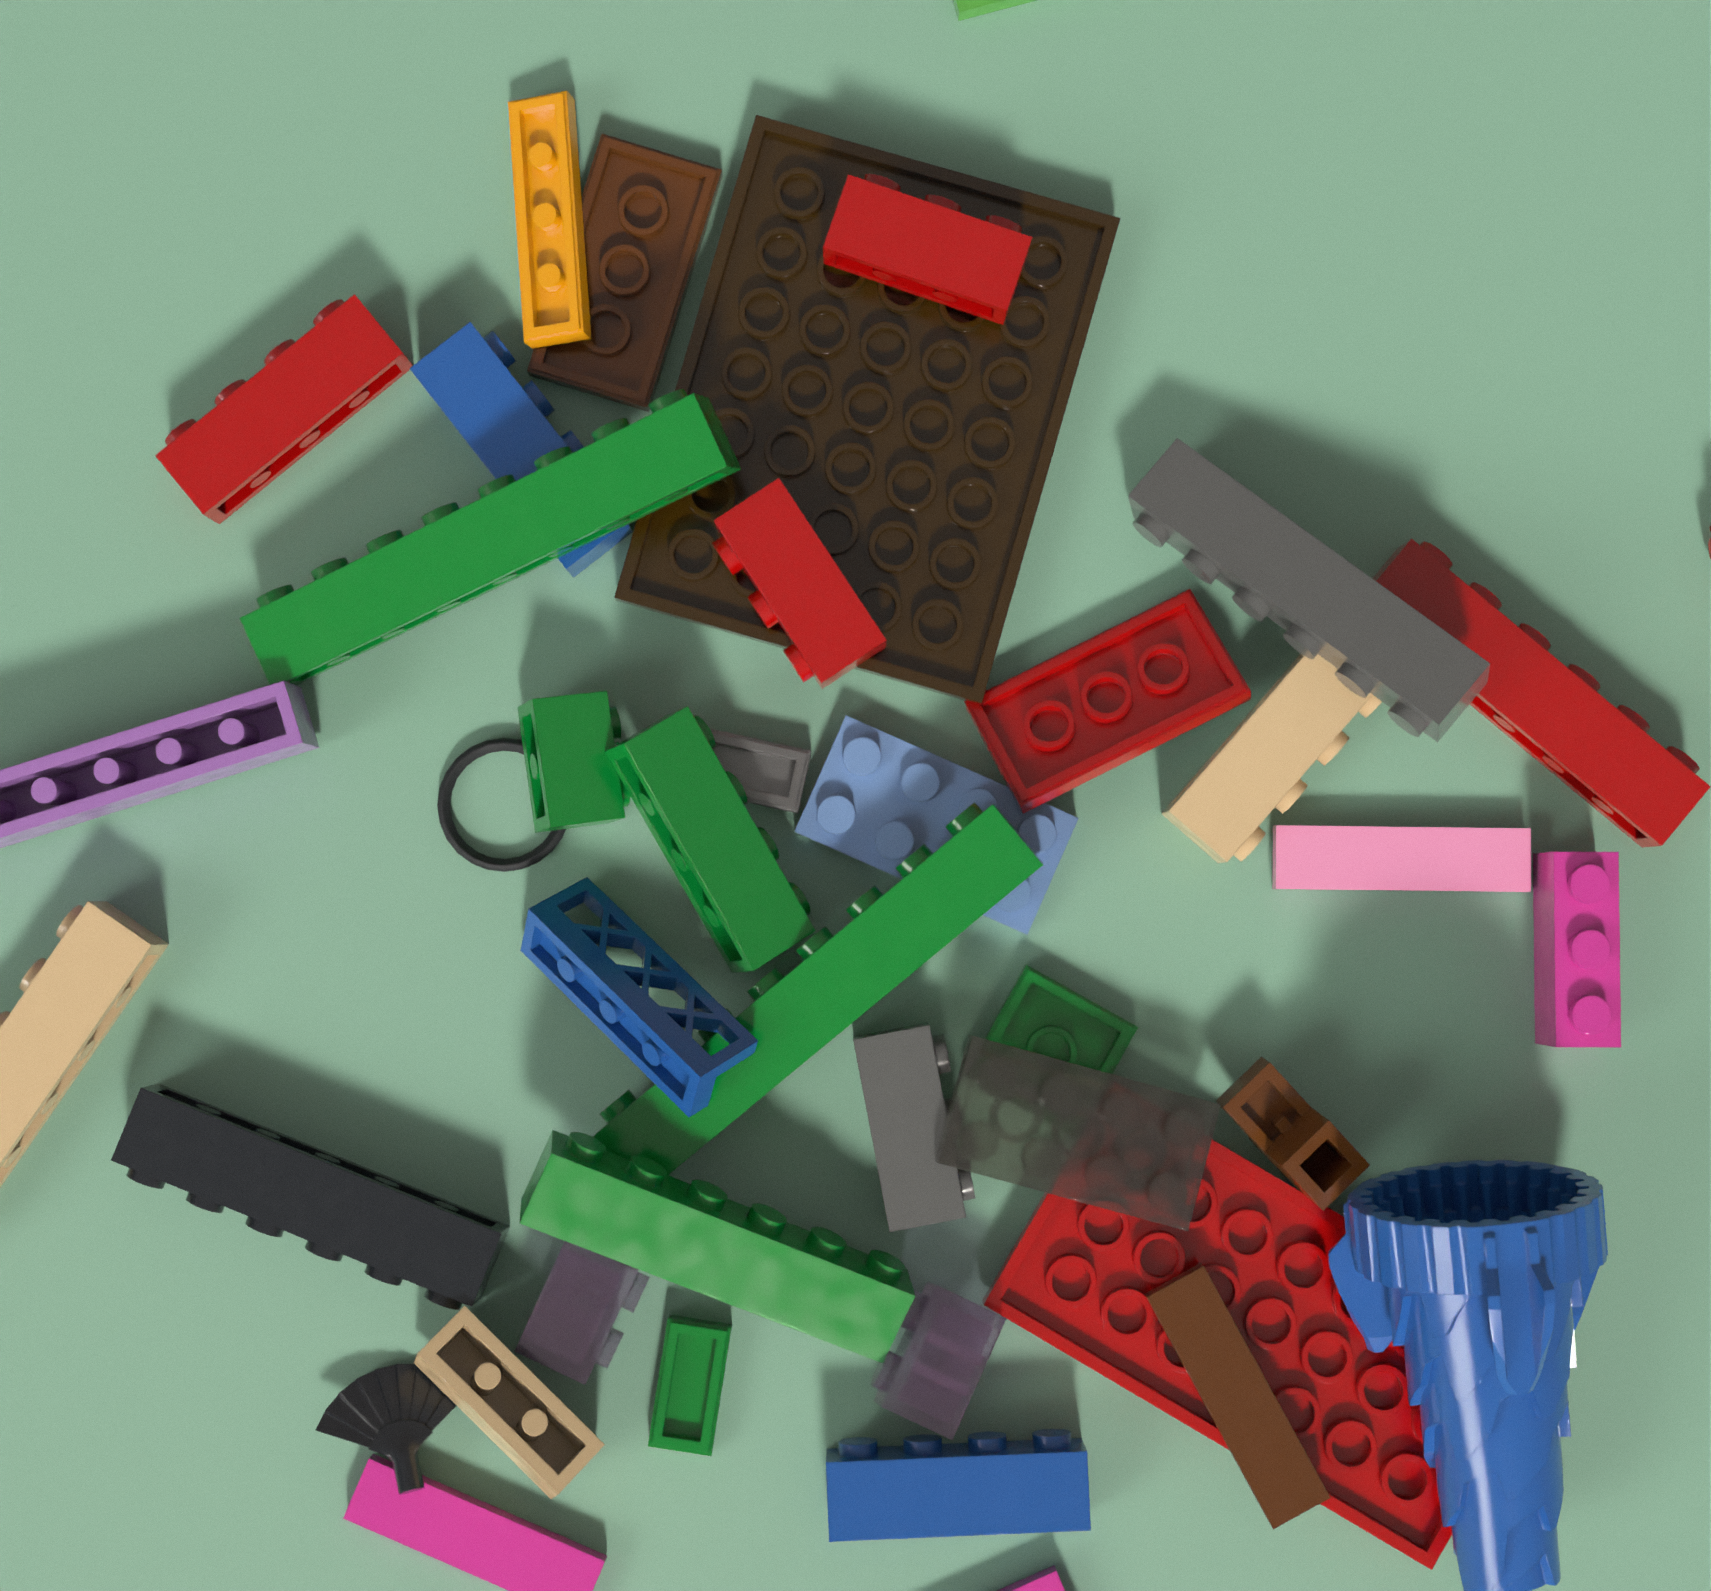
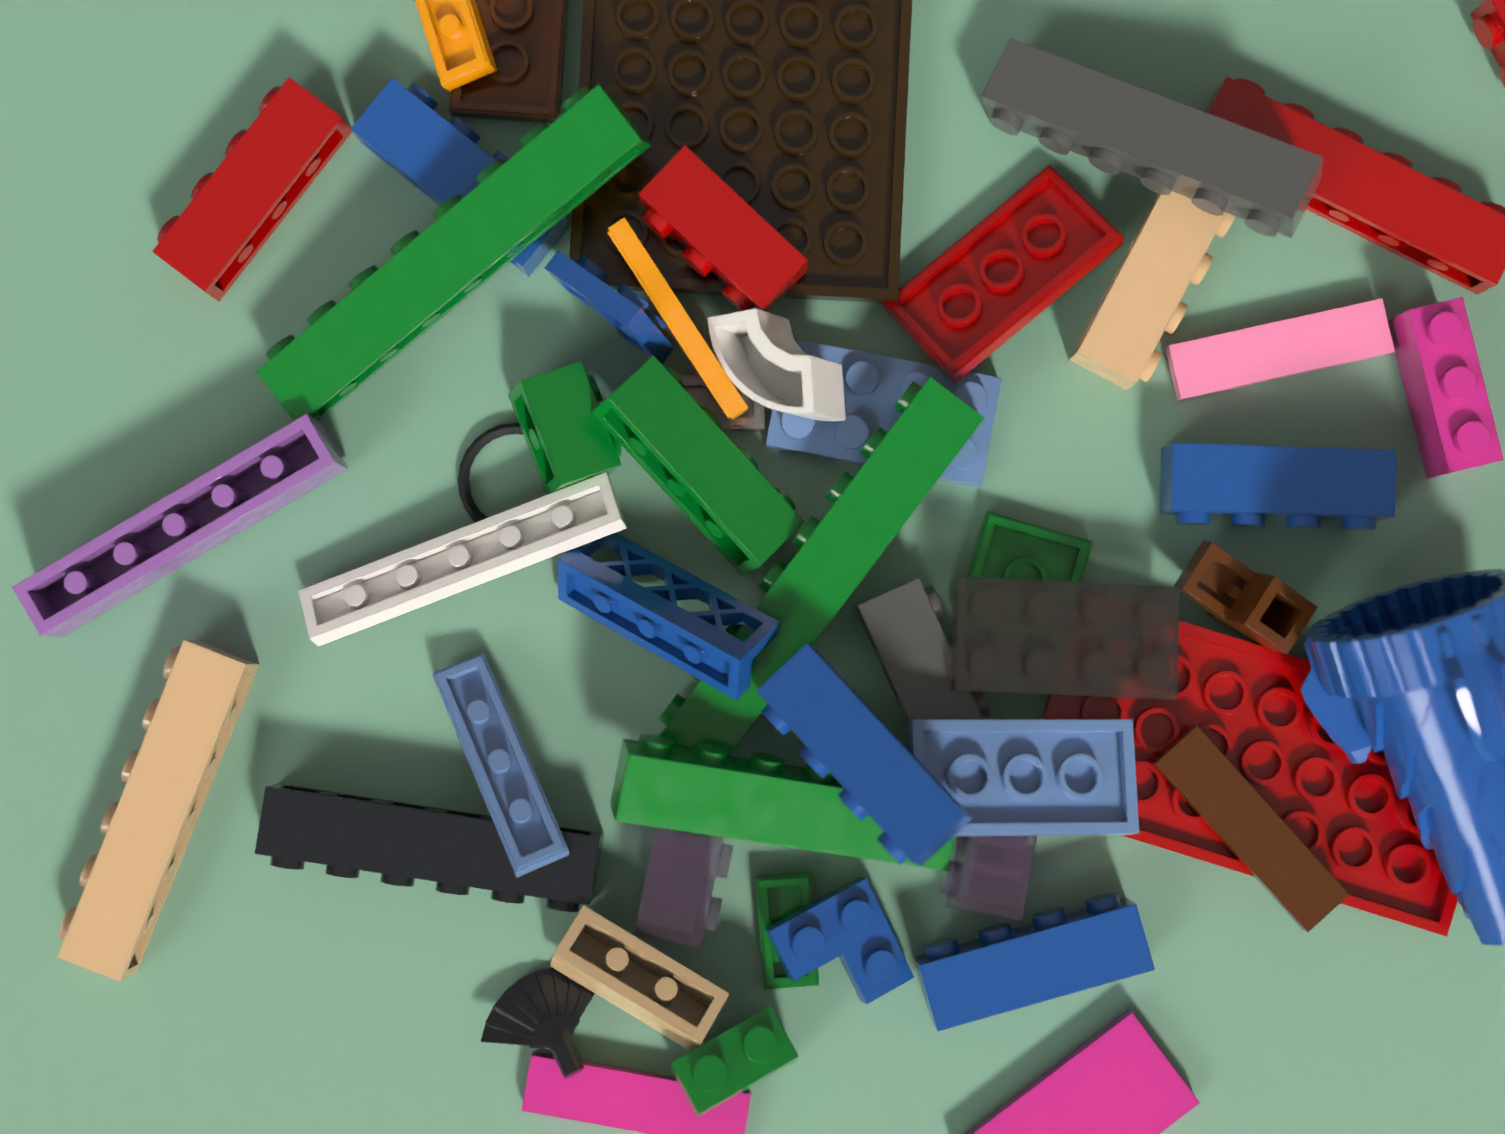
camera: 15 degrees left, 0 degrees up
none -> white plate [298,472,627,646]
none -> medium blue tile [432,653,569,878]
none -> blue plate [544,250,675,364]
none -> light orange tile [607,217,749,420]
none -> green brick [670,1005,799,1118]
none -> white brick [707,308,846,421]
none -> blue brick [757,643,972,866]
none -> blue plate [764,876,914,1004]
none -> medium blue plate [907,720,1139,837]
none -> blue brick [1160,443,1396,530]

